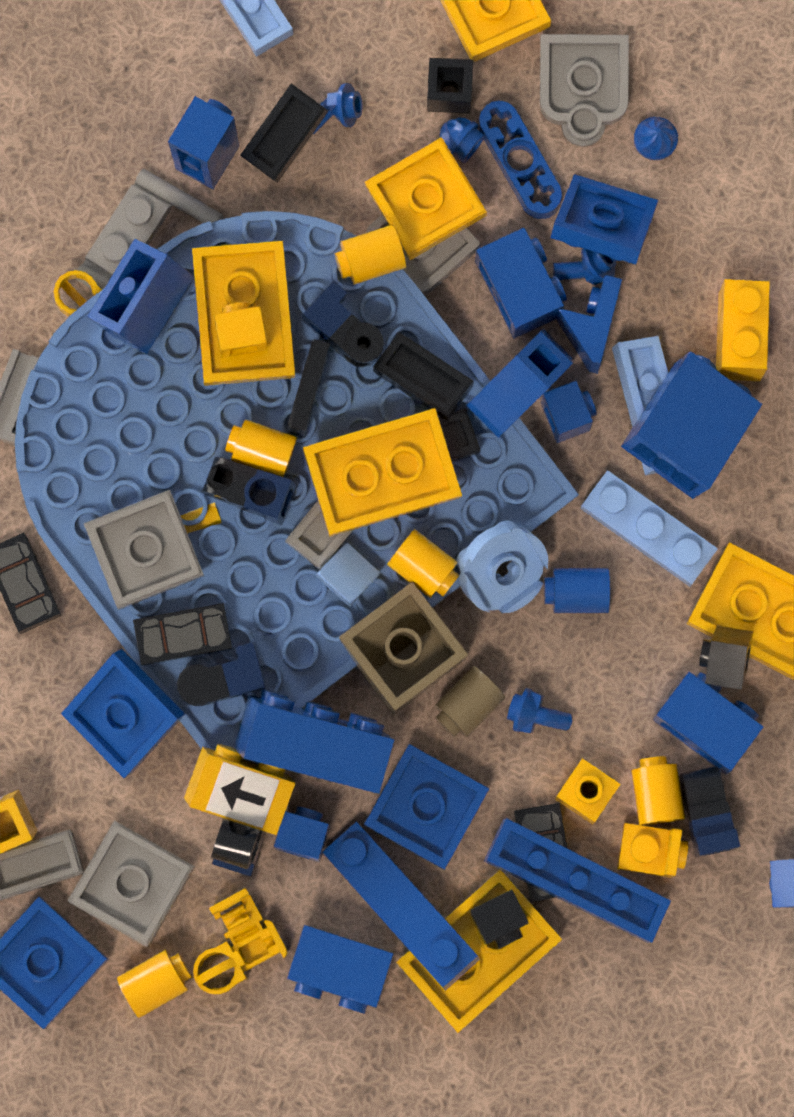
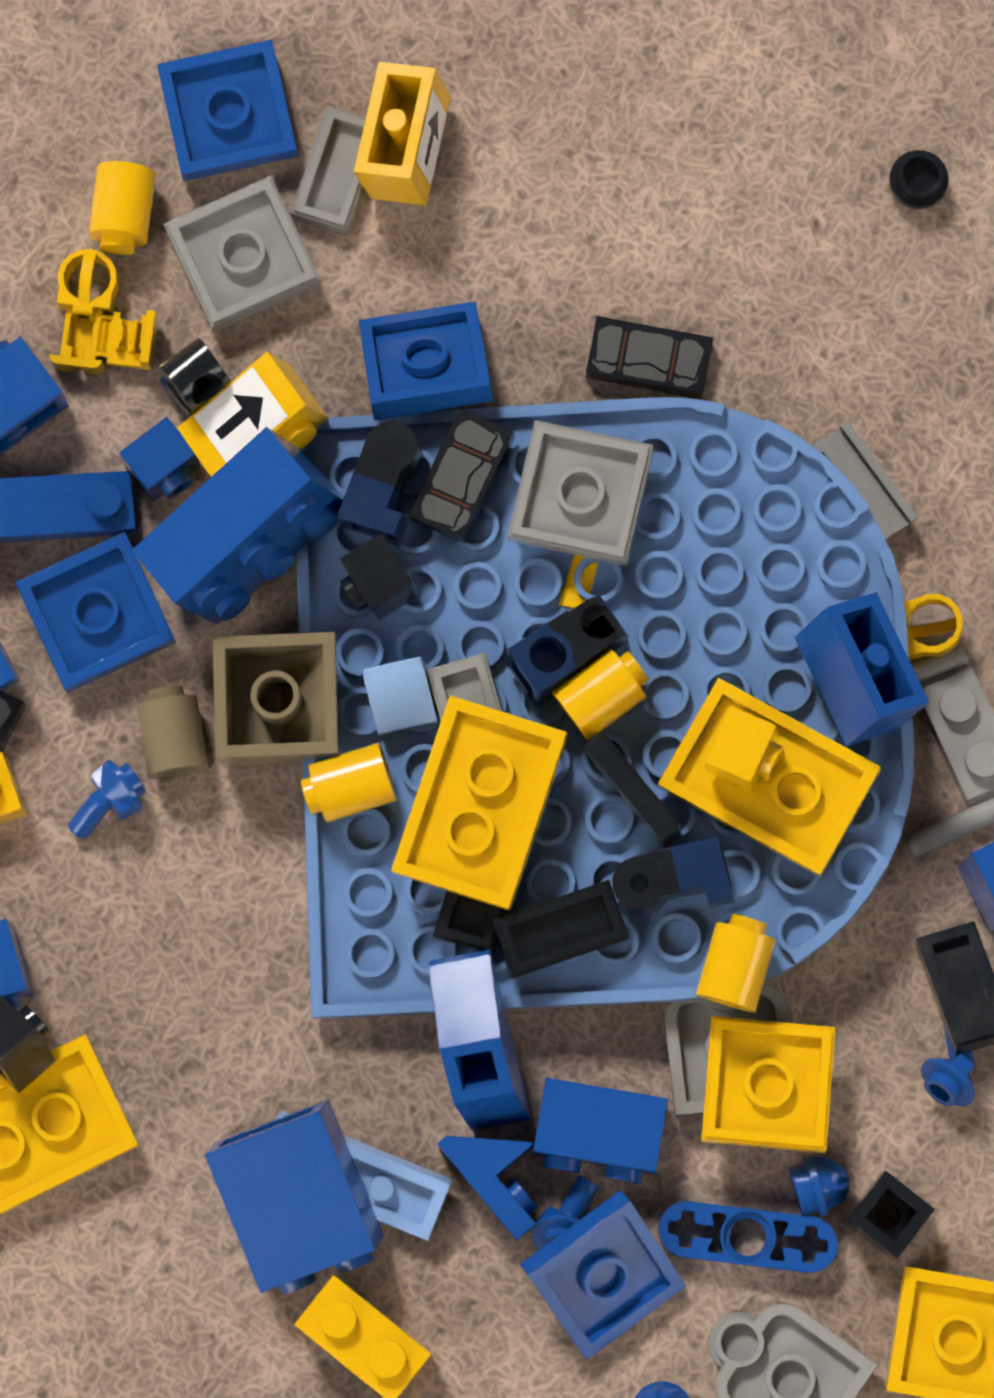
camera: 125 degrees right, 0 degrees up
light blue plate [456,520,549,614] -> none
blue plate [540,381,597,443] -> none
blue brick [544,568,610,613] -> none
light blue plate [580,470,718,587] -> none
none -> black plate [340,533,420,621]

